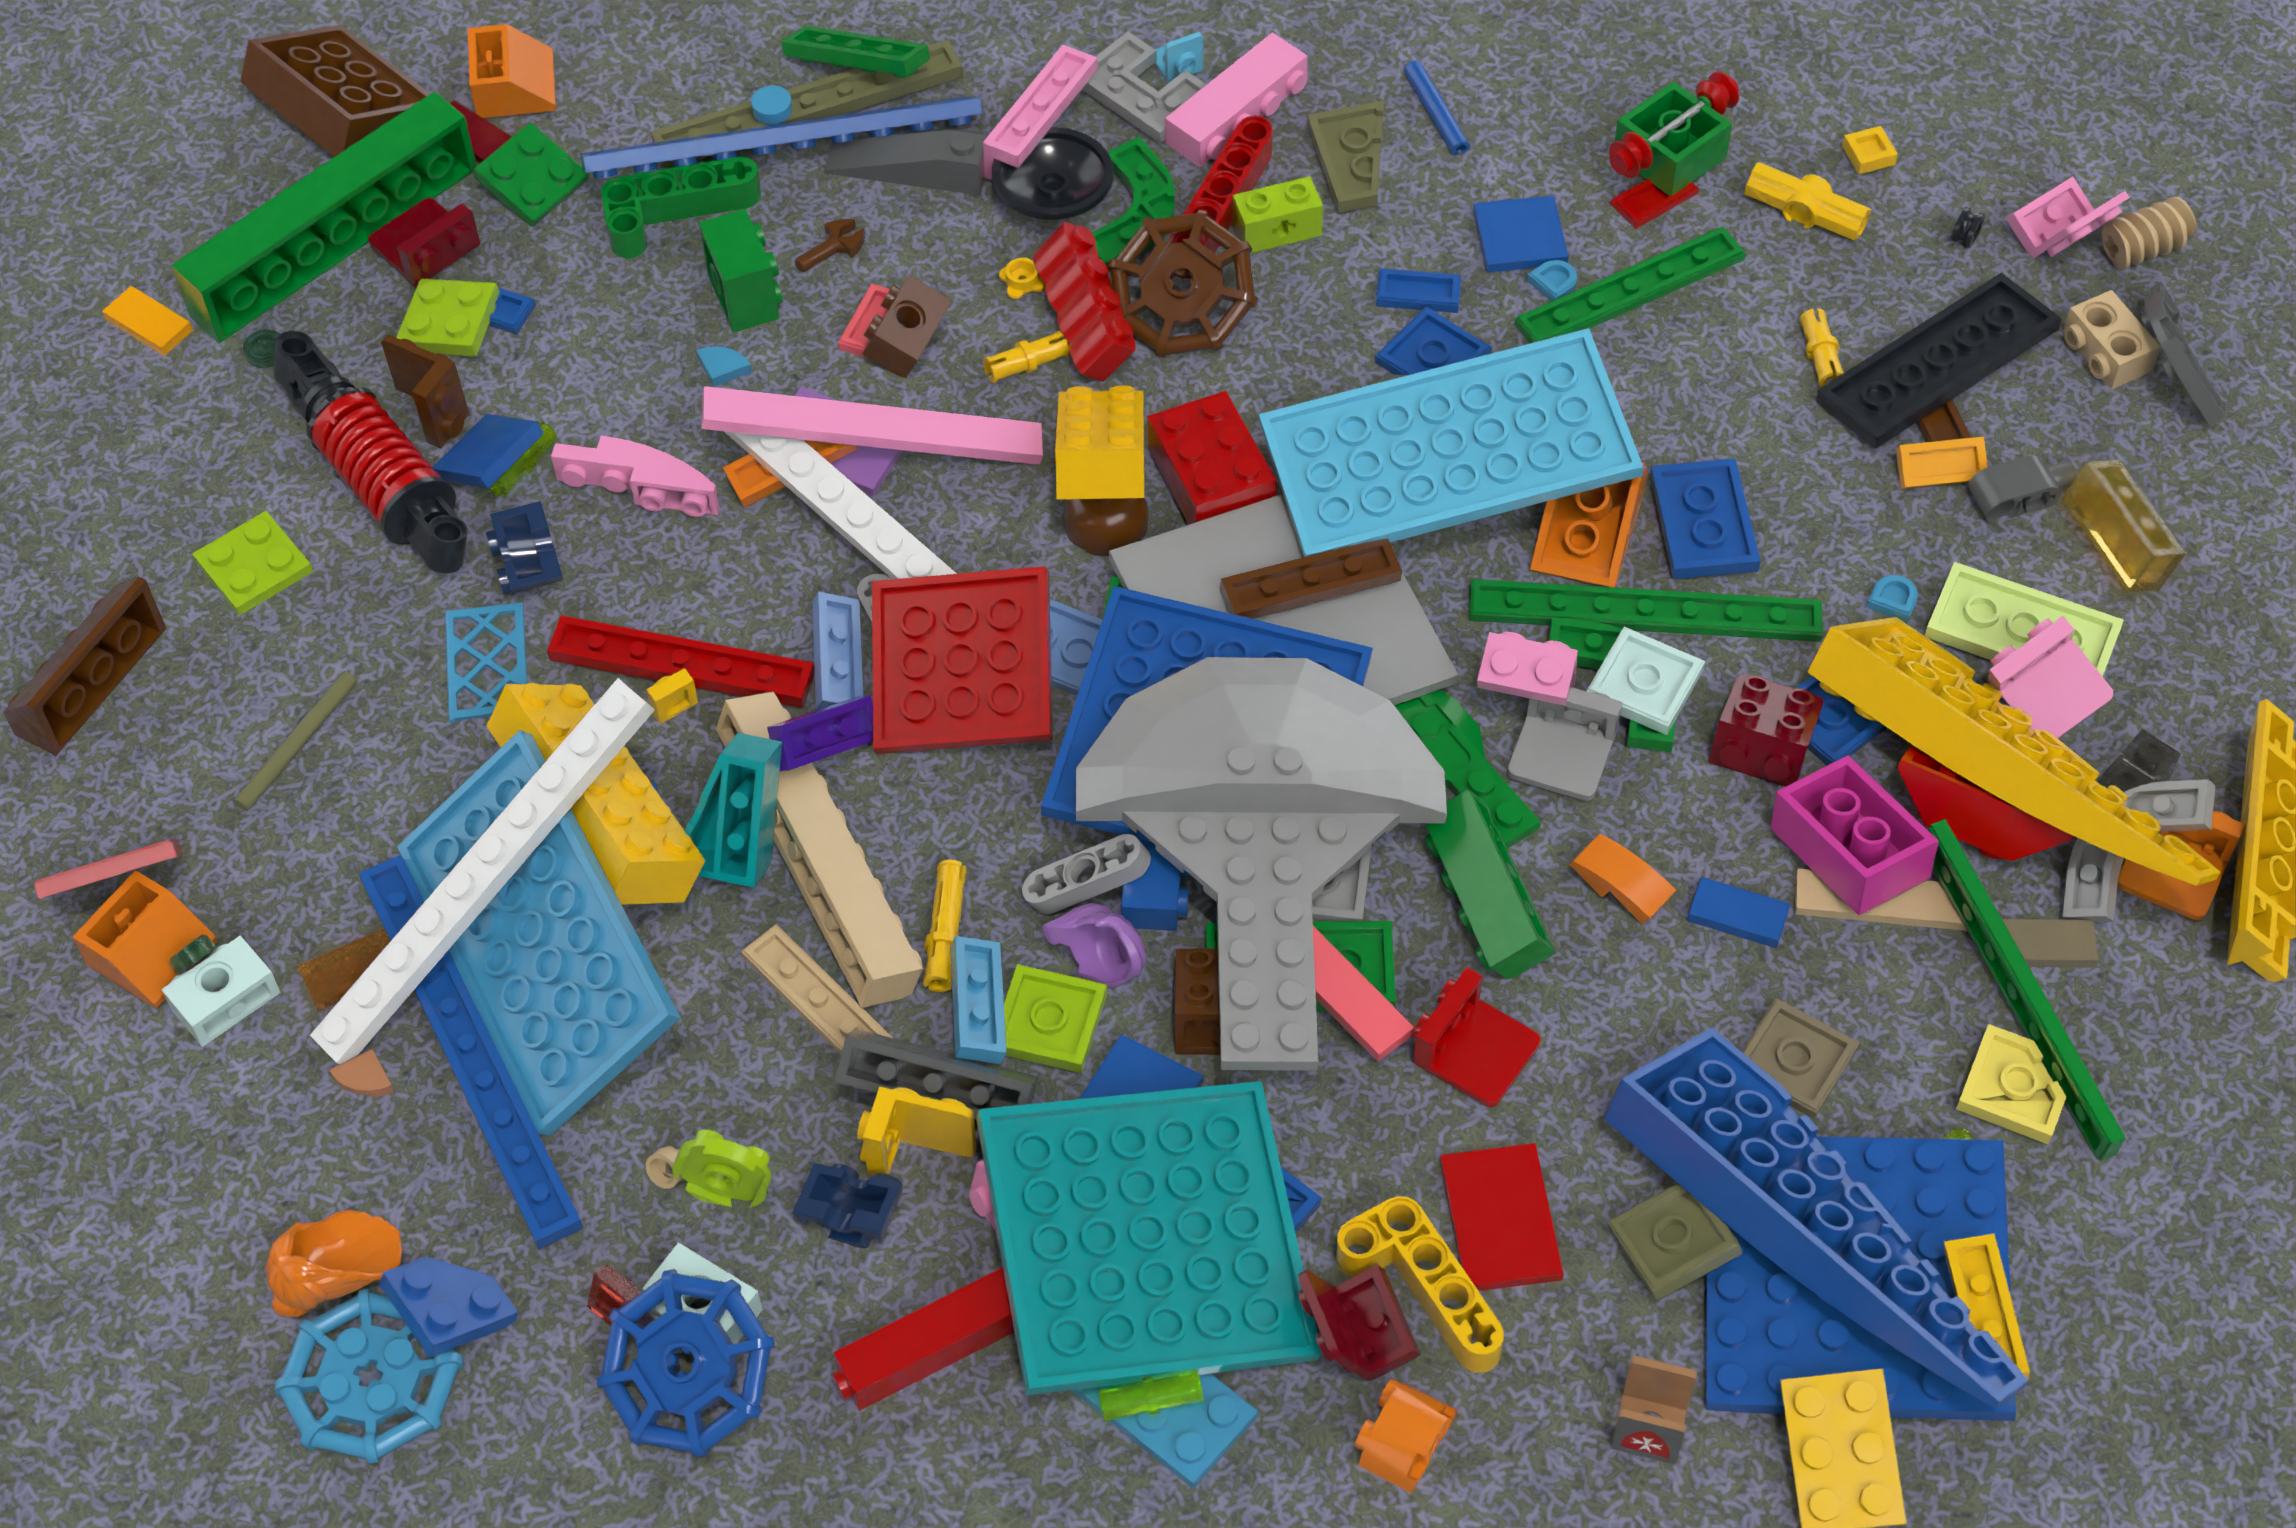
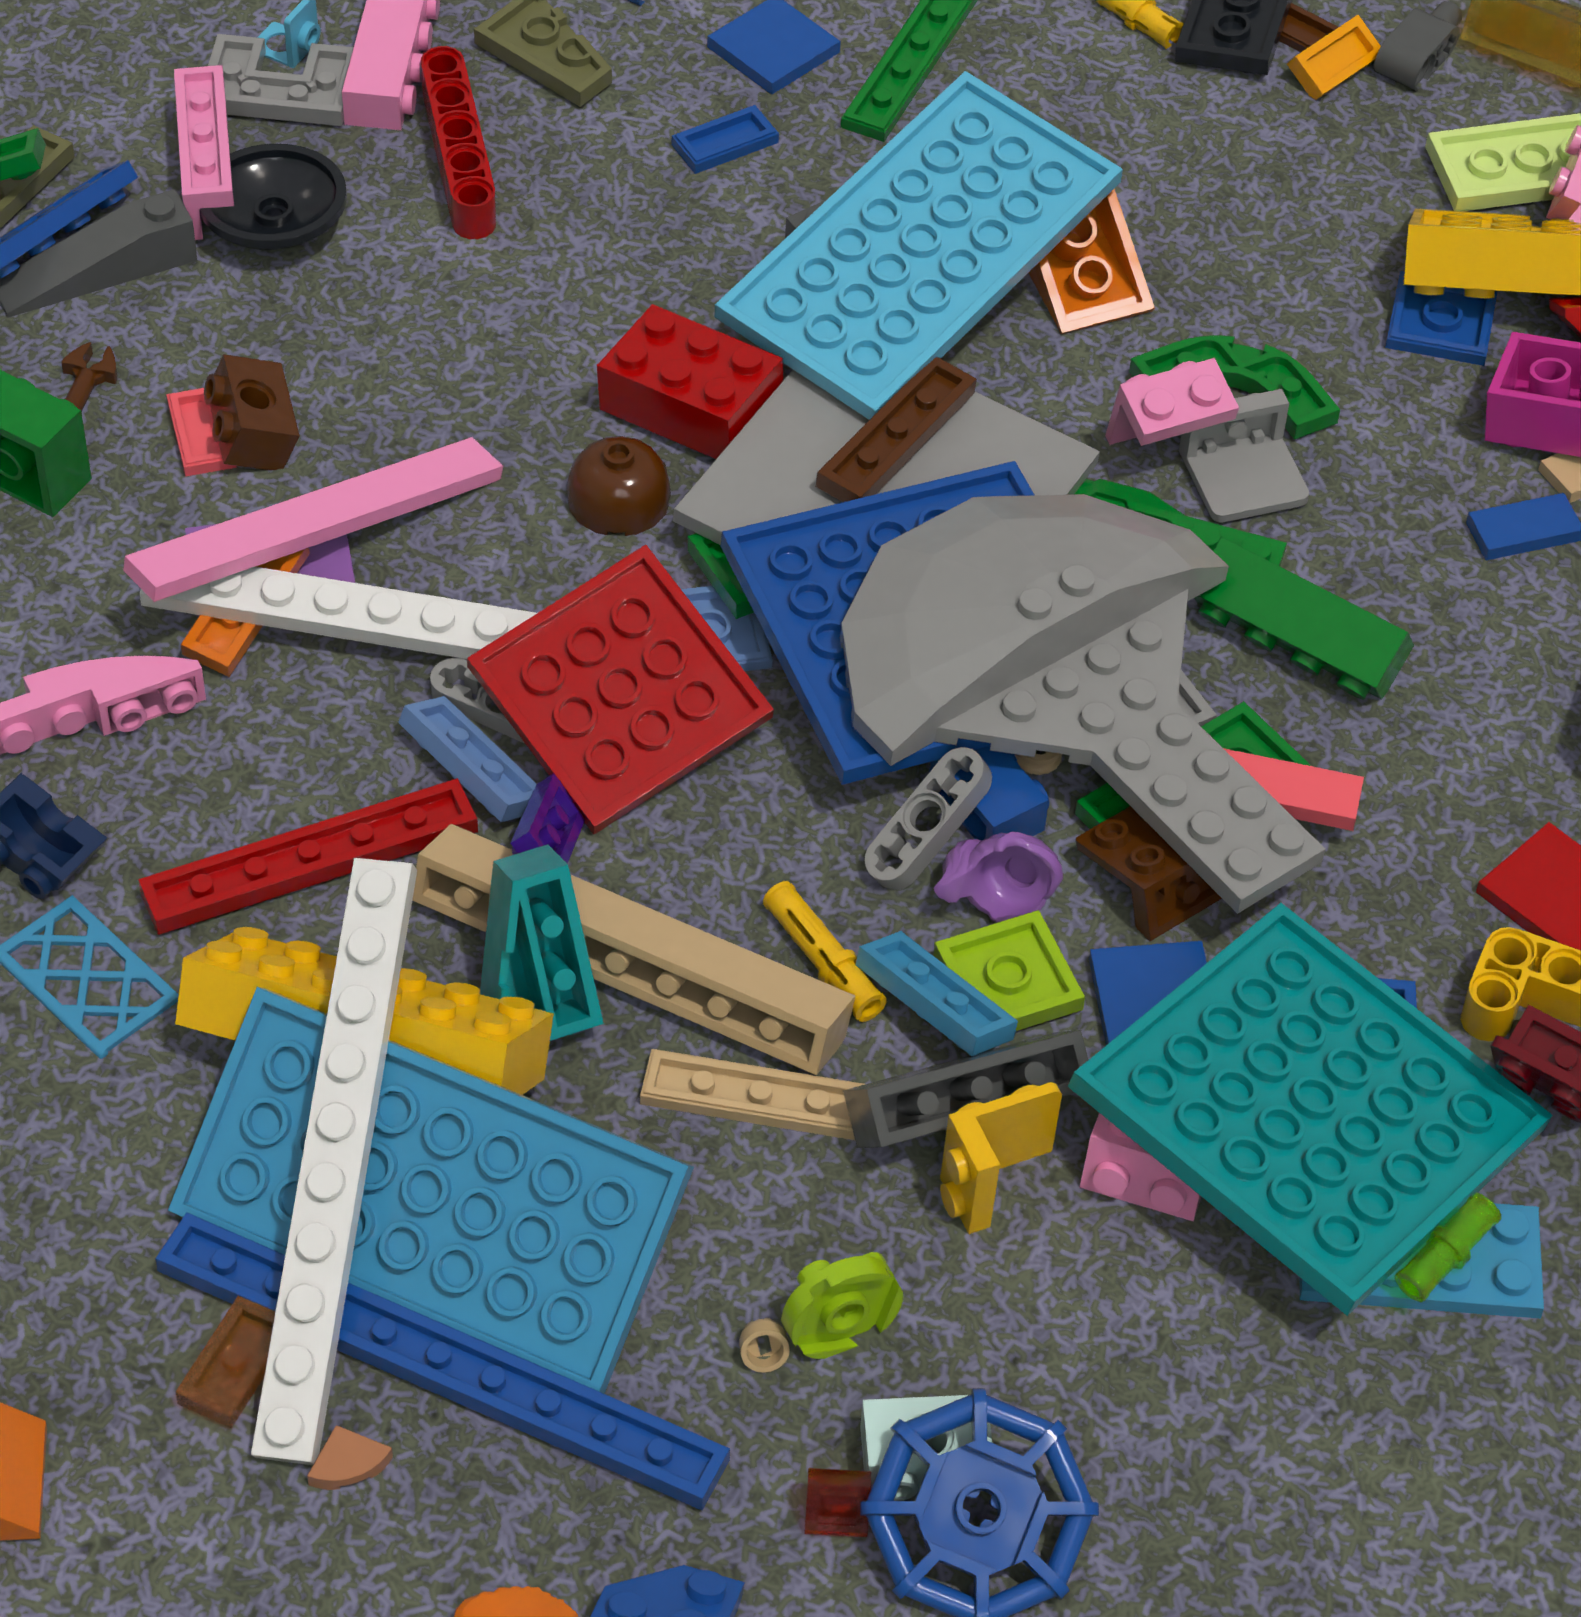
camera: 40 degrees left, 5 degrees down
light aqua brick [161,936,281,1047] -> none
clear green tile [168,934,217,976] -> none
yellow plate [646,668,698,724] -> none
dark azure tile [696,346,752,387] -> none
dark blue cylinder [792,1163,903,1248] -> none
red brick [831,1267,1015,1411] -> none
yellow pin [983,331,1069,383] -> none
yellow plate [999,258,1045,299] -> none
red brick [1033,221,1136,382] -> none
yellow brick [1055,386,1145,499] -> none
green plate [1092,136,1175,272] -> none
reddish brown plate [1107,209,1258,358] -> none
lime brick [1232,176,1323,253] -> none
blue tile [1375,307,1492,375] -> none
red bracket [1412,967,1541,1107] -> none
green tile [1469,579,1823,642] -> none
dark azure tile [1527,260,1577,301] -> none
orange slope [1569,834,1676,924] -> none
light aqua tile [1587,627,1705,735] -> none
blue plate [1649,458,1761,579] -> none
dark red bracket [1708,674,1824,786] -> none
dark azure tile [1866,575,1918,623] -> none

